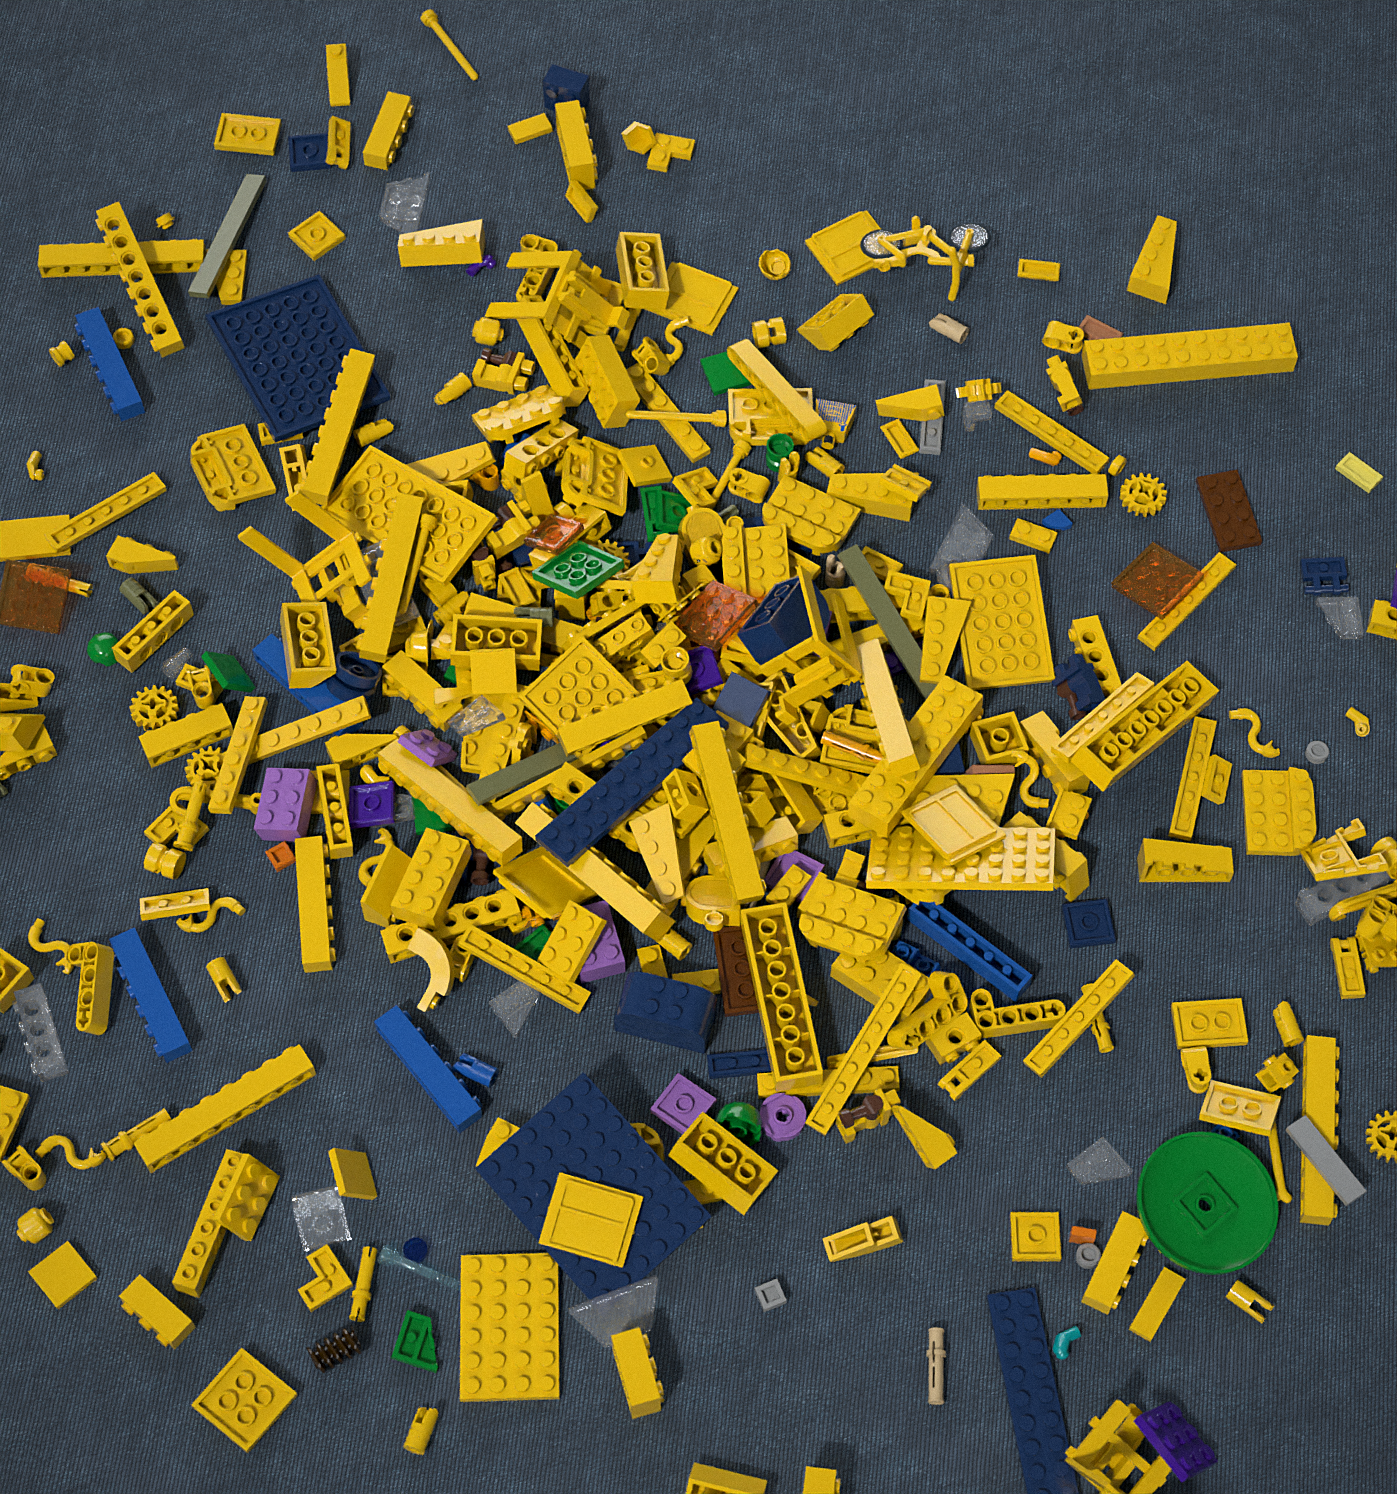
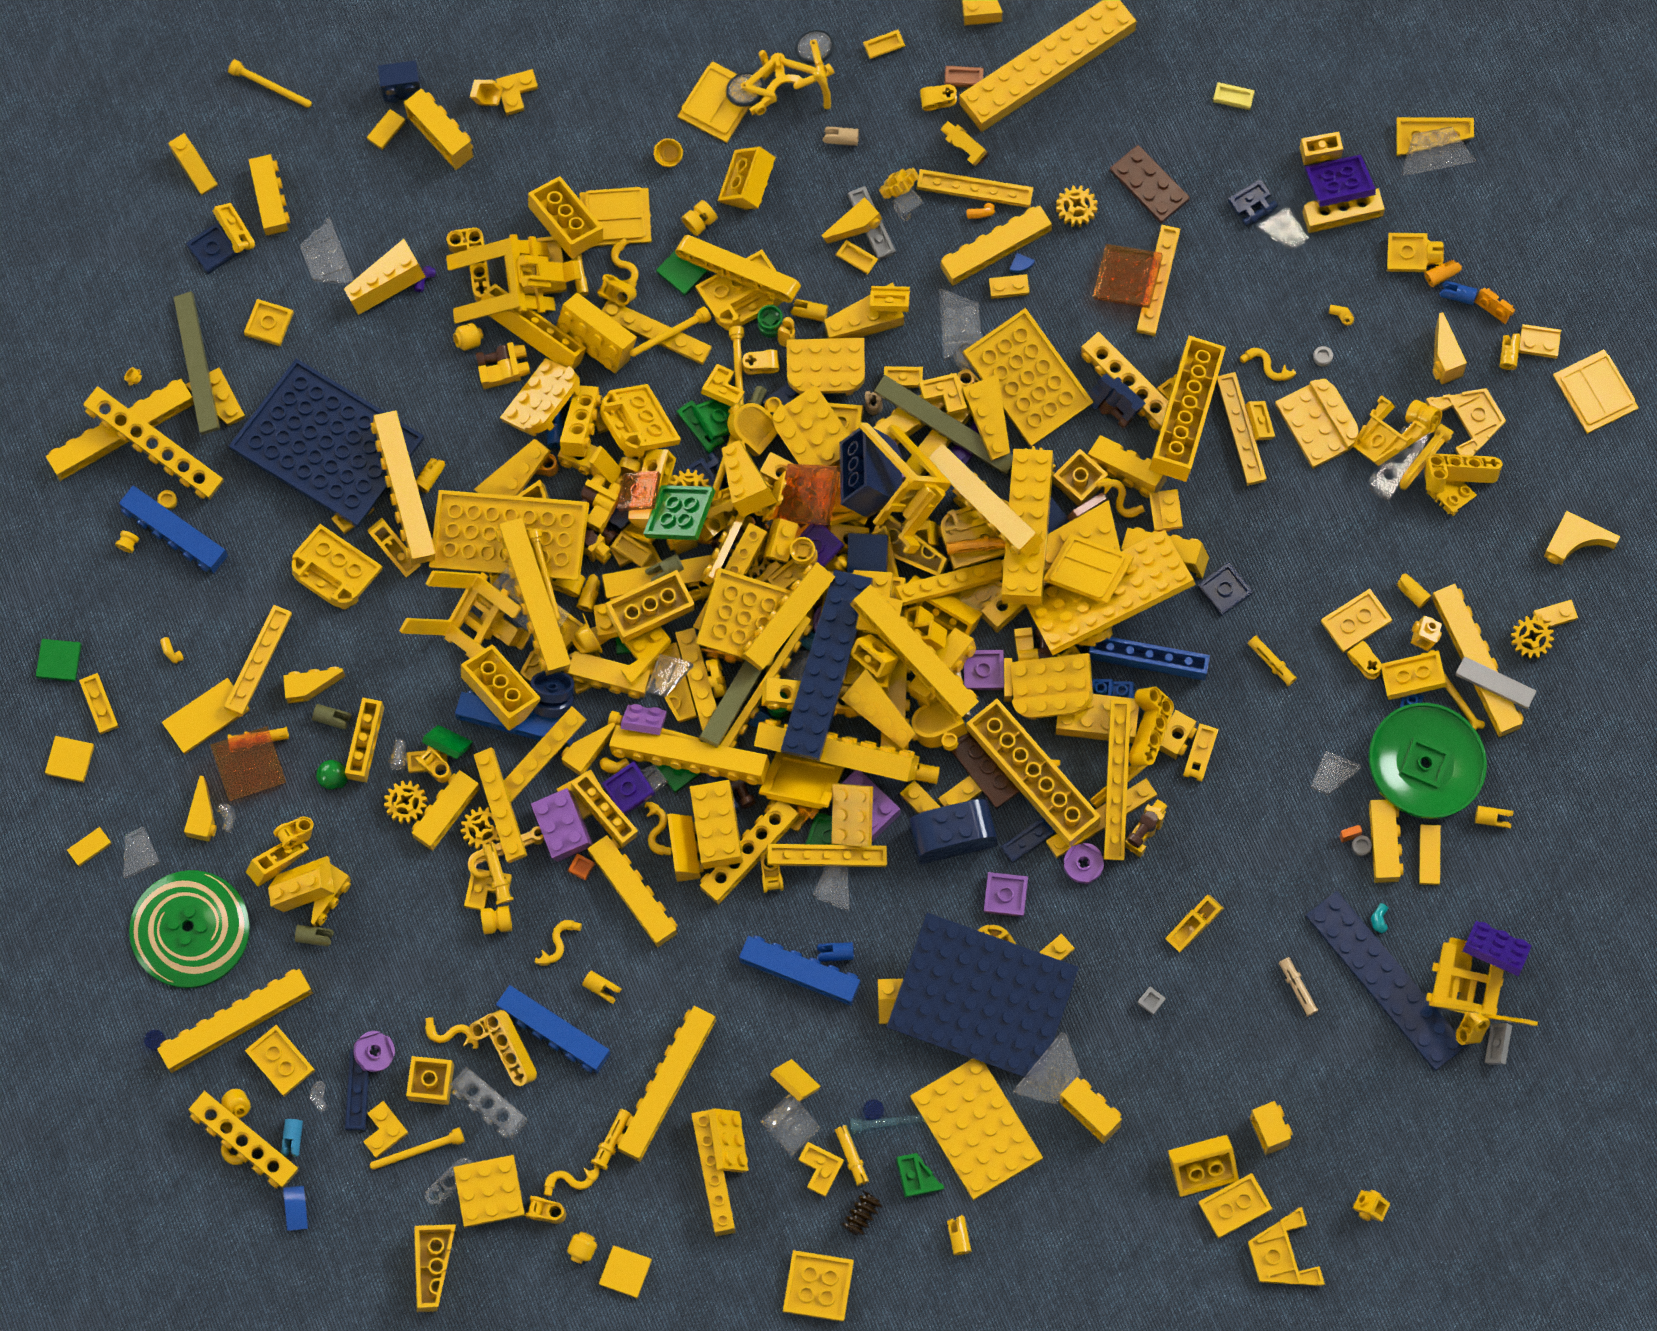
camera: 25 degrees left, 10 degrees up
yellow brick [119,1274,196,1349] -> none
yellow plate [140,888,211,921] -> none
yellow plate [214,113,281,156] -> none
yellow arch [407,927,455,1012] -> none
yellow hinge [434,372,472,405] -> none
yellow tile [470,648,517,694] -> none
yellow piece [539,1172,643,1268] -> none
yellow tile [565,180,598,223] -> none
yellow plate [617,445,672,487] -> none
yellow brick [668,1111,778,1215] -> none
yellow head [689,536,722,567] -> none
green cylinder [715,1102,762,1146] -> none
yellow plate [766,864,812,909] -> none
yellow torso [815,399,856,449] -> none
yellow slope [891,1105,957,1169] -> none
yellow beam [969,989,1065,1038] -> none
yellow tile [1010,1212,1061,1261] -> none
yellow plate [1023,959,1135,1078] -> none
yellow plate [1051,672,1154,763] -> none
yellow tile [1108,455,1127,476] -> none
yellow wedge [1137,838,1234,882] -> none
yellow plate [1330,937,1366,999] -> none

